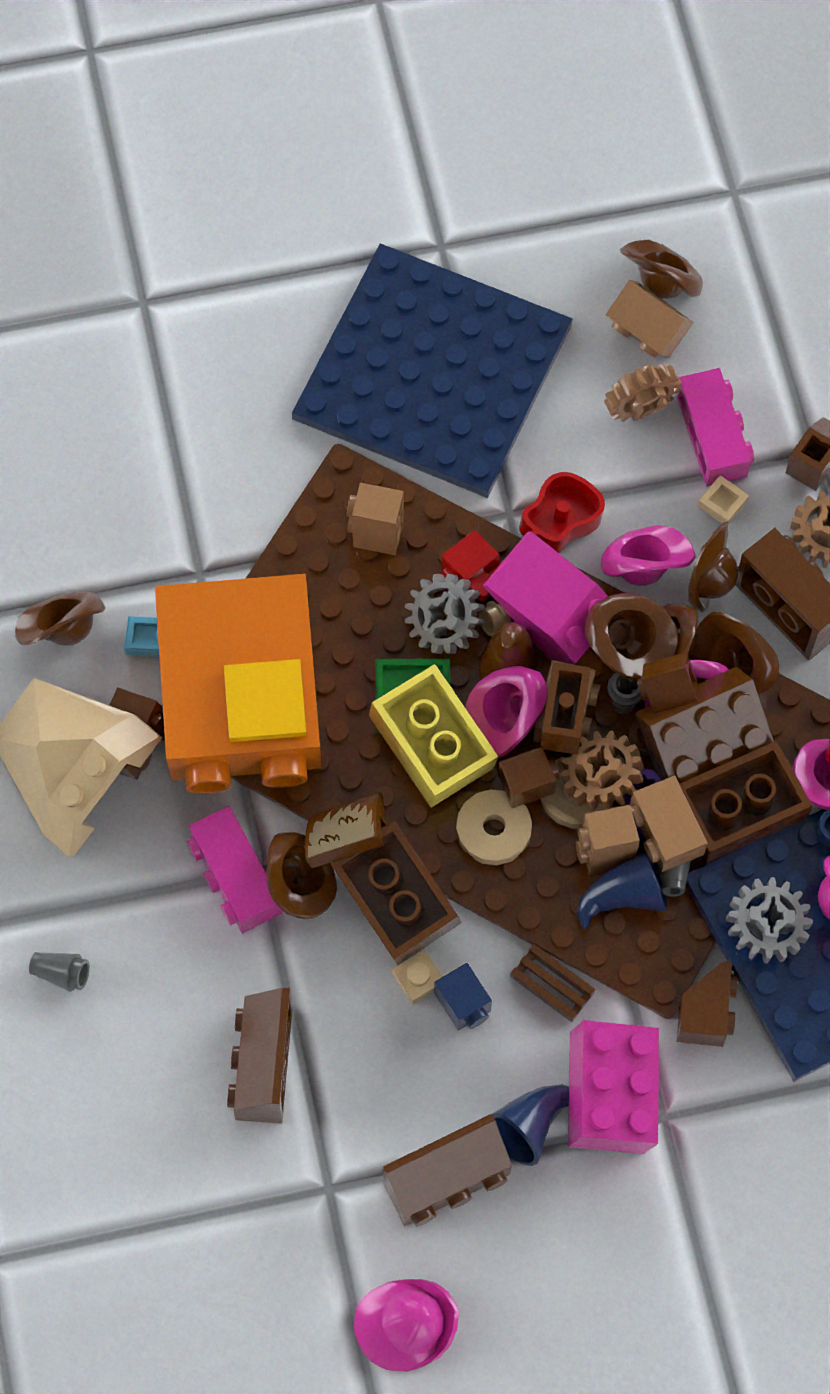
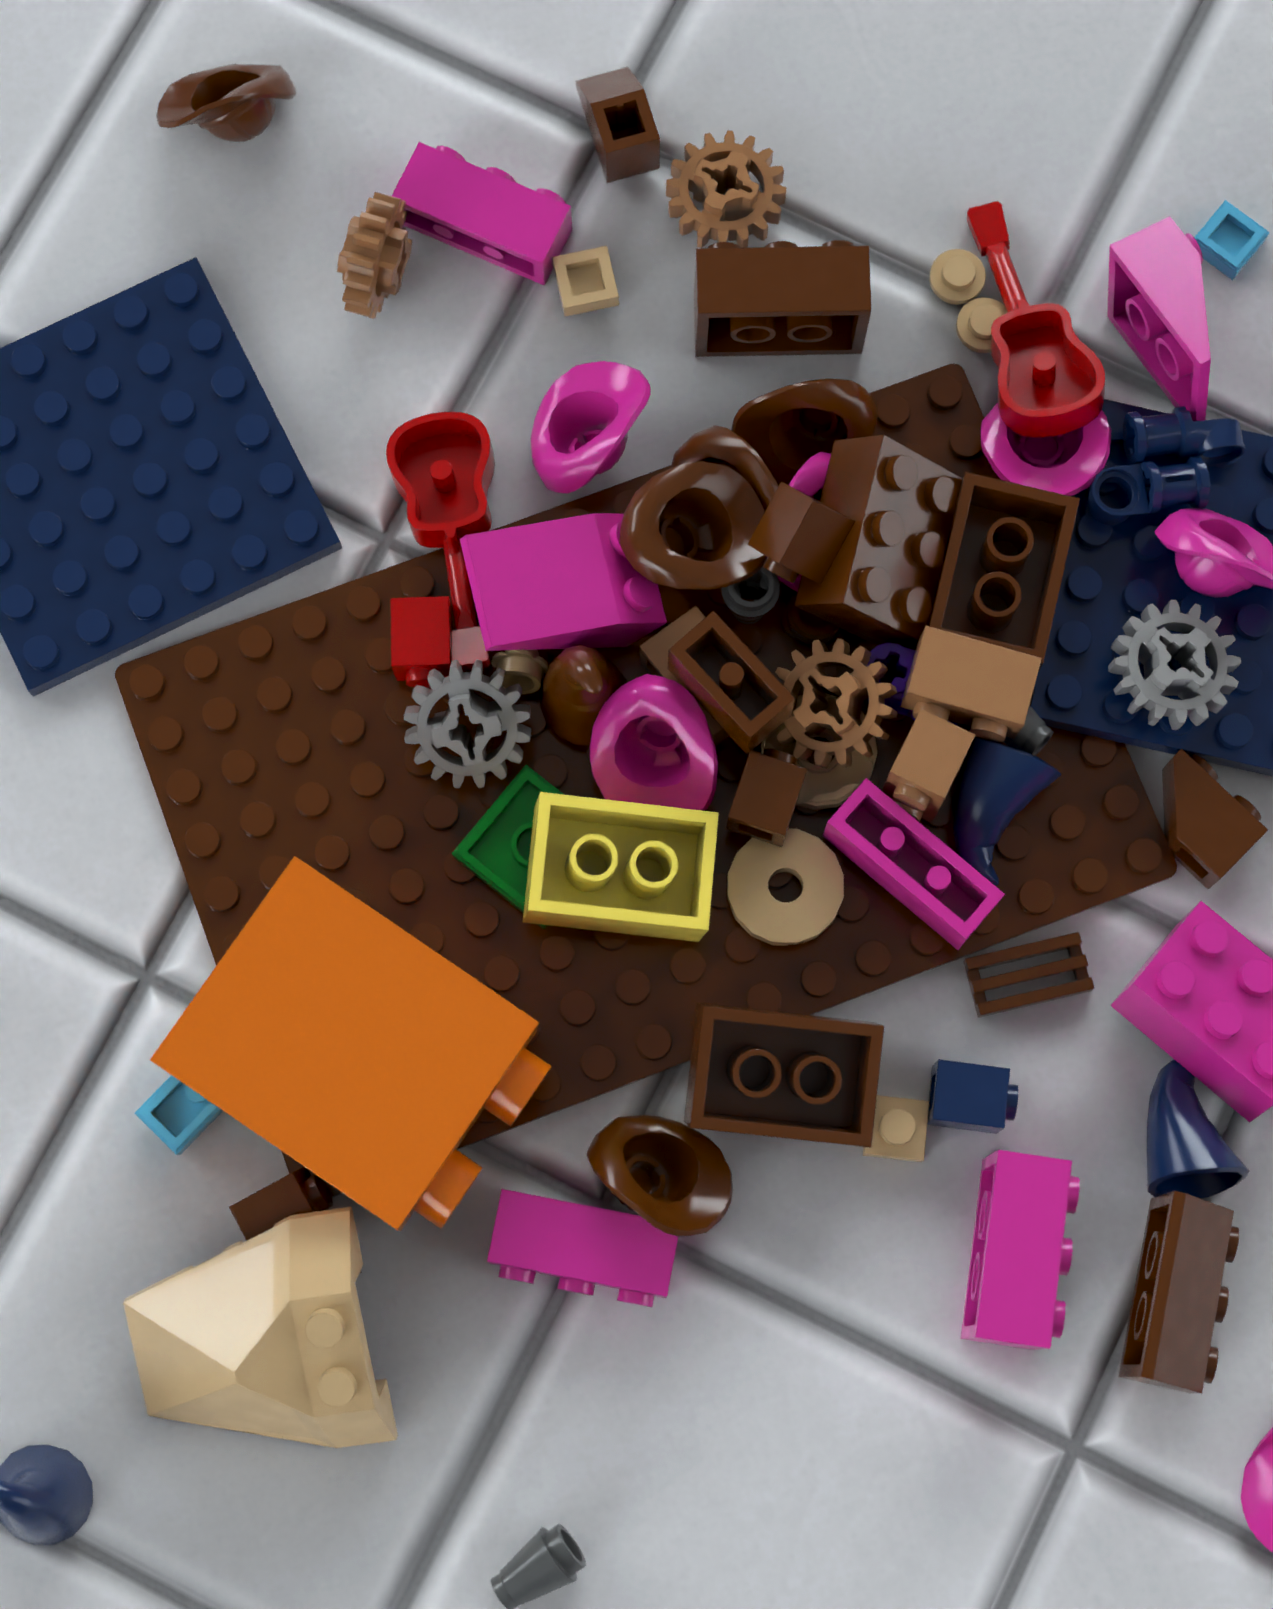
camera: 50 degrees left, 10 degrees up
reddish brown hat [15,591,106,646] -> none
yellow tile [224,659,307,742] -> none
reddish brown slope [227,988,293,1124] -> none
slope [305,792,386,868] -> none
medium nougat brick [347,483,404,555] -> none
medium nougat brick [605,279,694,358] -> none
reddish brown hat [688,521,738,613] -> none
none -> dark pink brick [823,778,1005,950]
none -> dark pink brick [960,1150,1080,1350]

